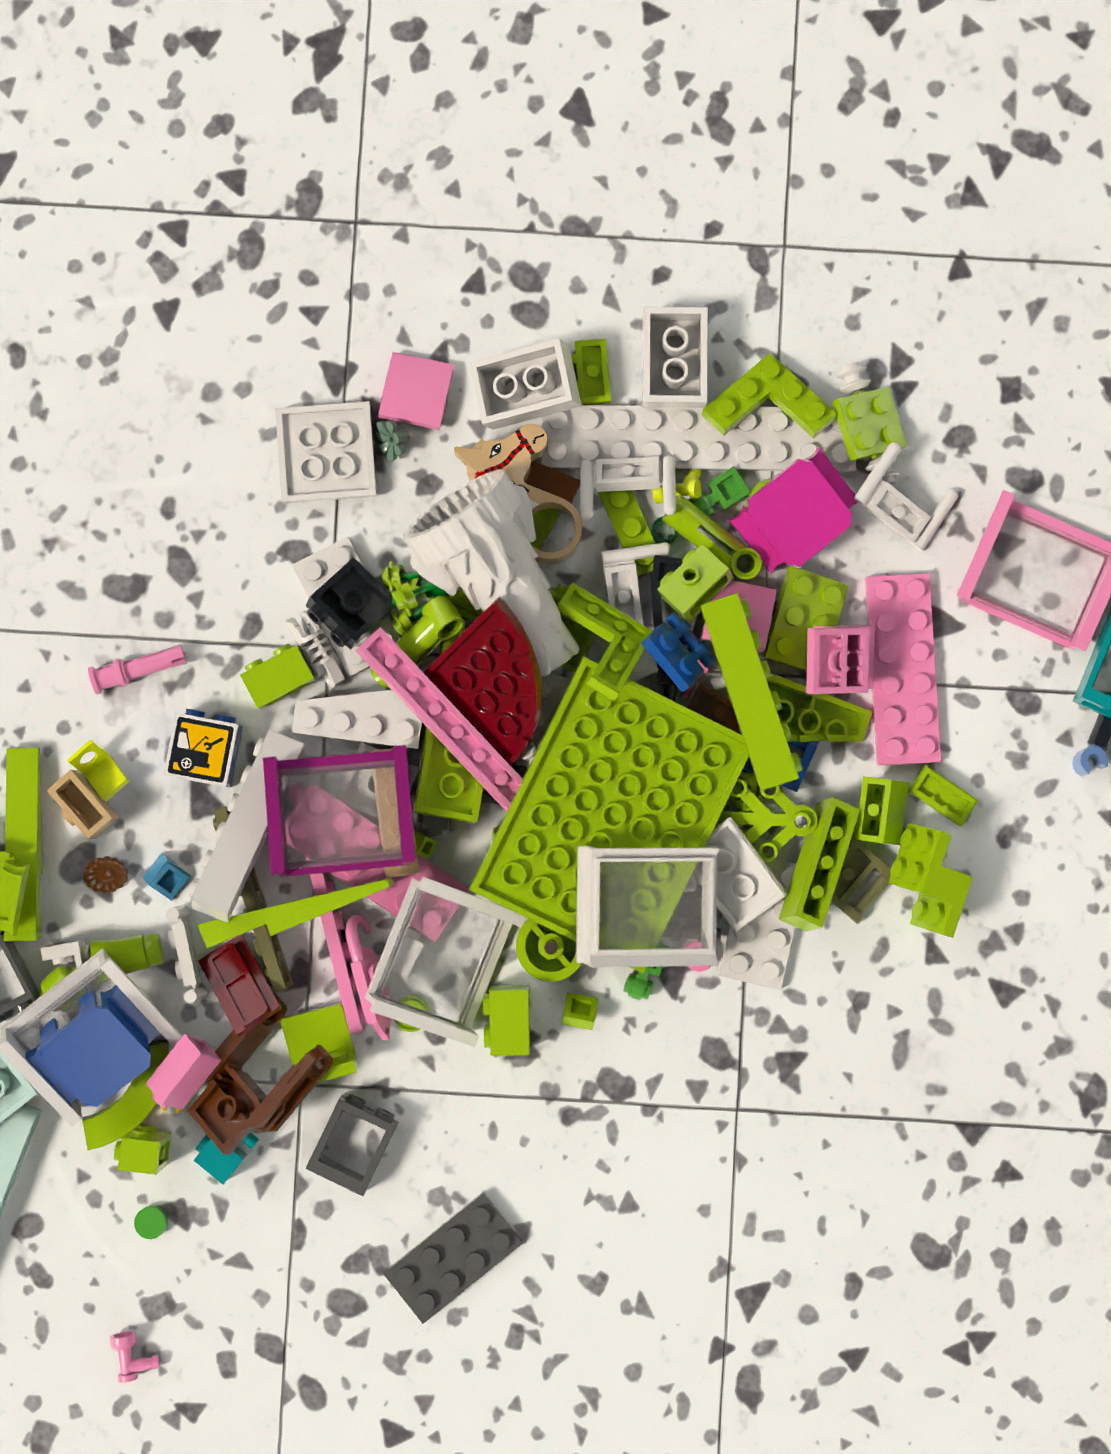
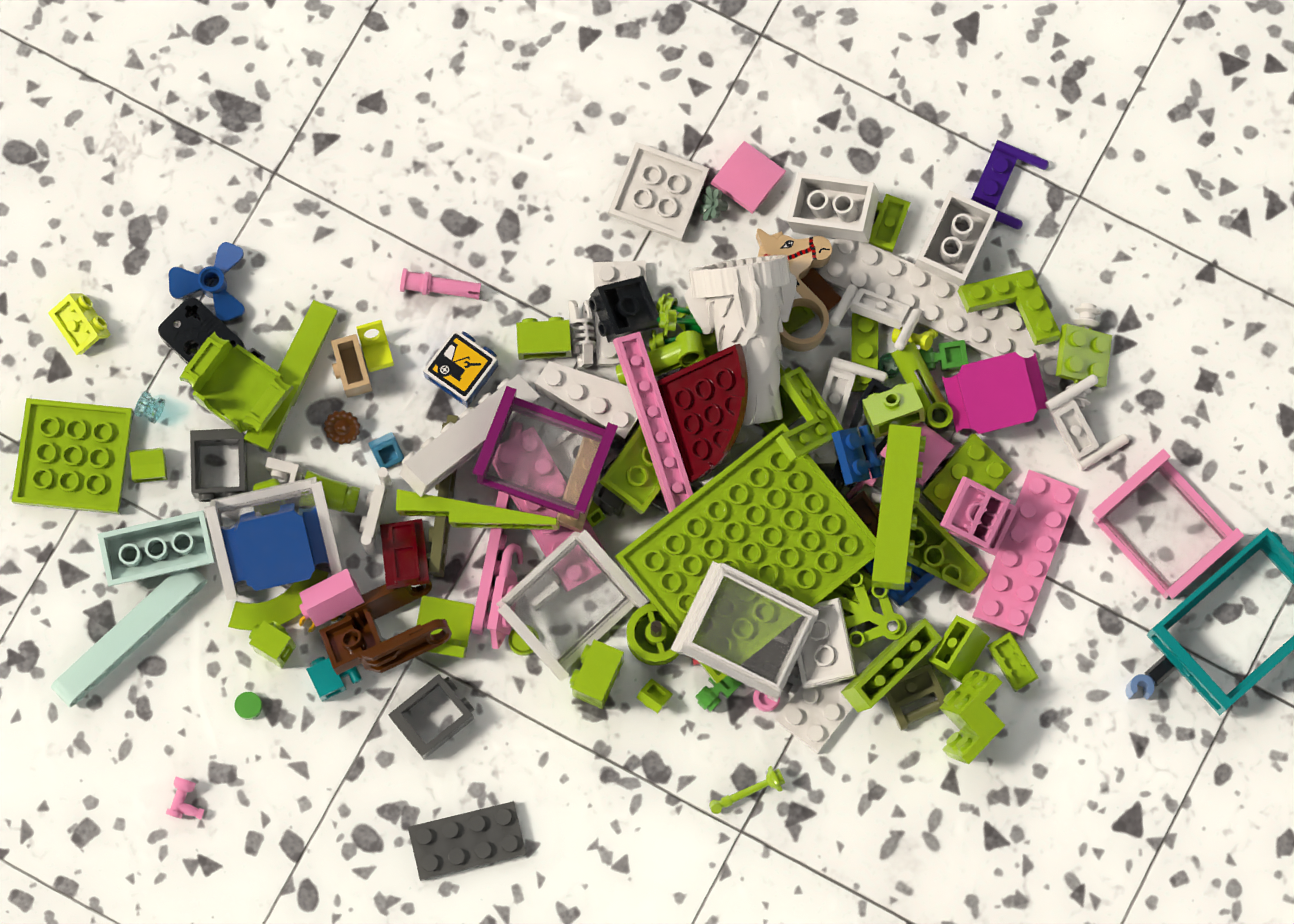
camera: 25 degrees right, 10 degrees down
none -> lime piece [709,766,785,814]
none -> dark purple plate [971,139,1049,230]

